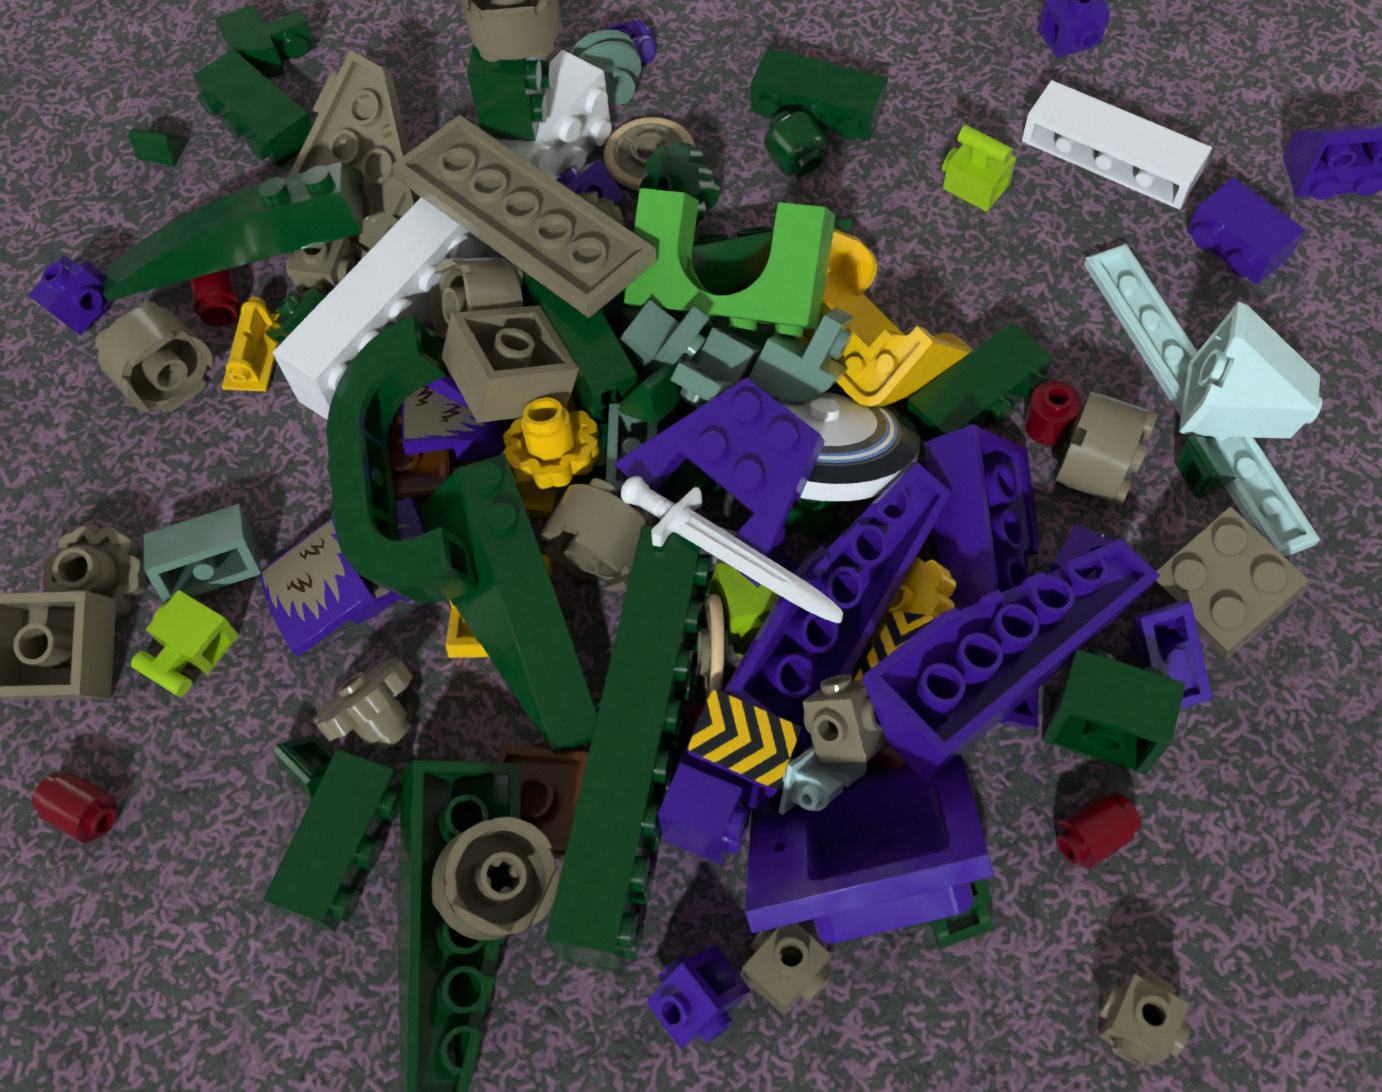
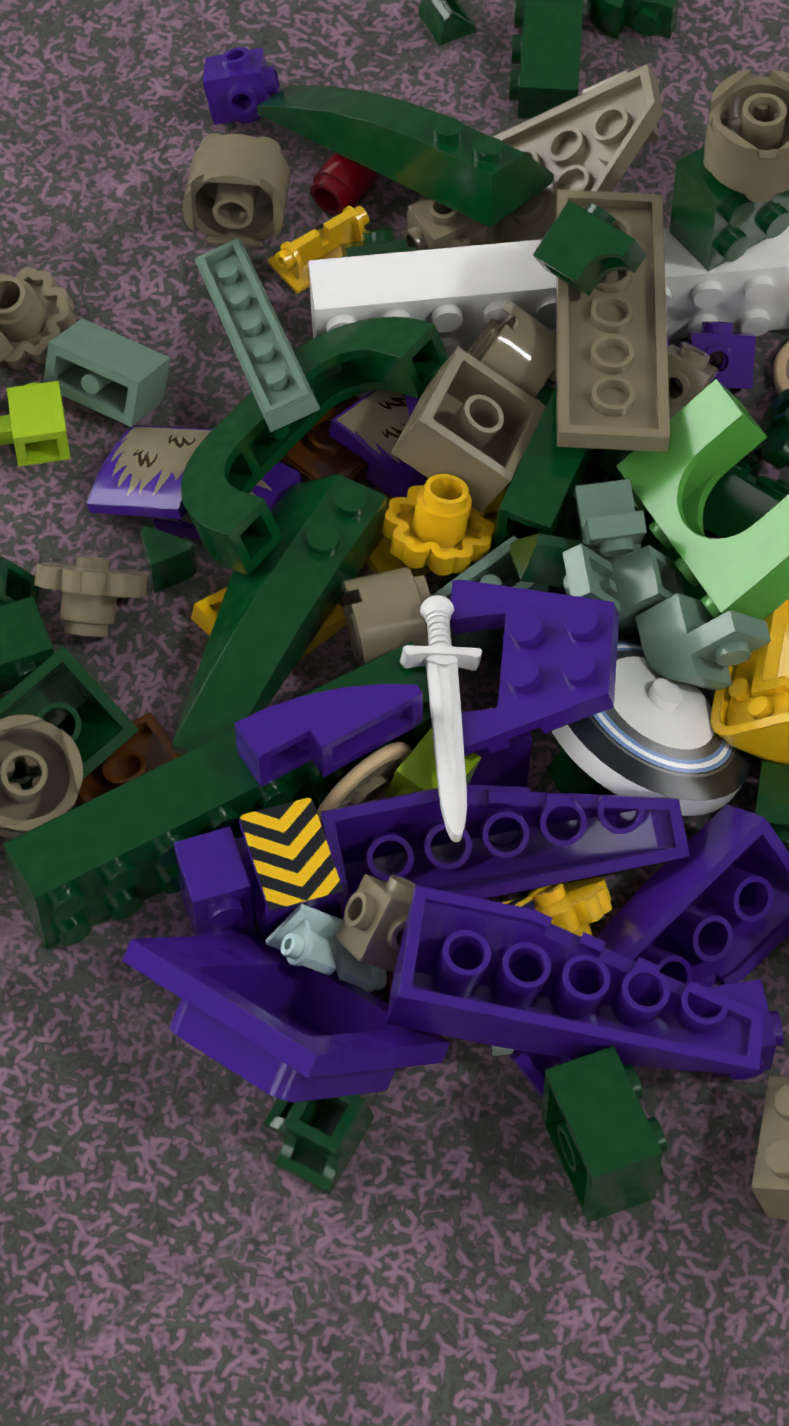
camera: 45 degrees right, 5 degrees down
dark purple brick [646,944,751,1049] -> none
dark tan brick [742,921,832,1017] -> none
dark red brick [1056,792,1141,868] -> none
dark tan brick [1098,974,1191,1067] -> none
dark purple slope [1129,600,1213,709] -> none
none -> dark green slope [141,526,197,593]
none -> sand green tile [194,238,320,432]
none -> dark purple slope [234,684,423,787]
none -> dark green brick [533,200,646,296]

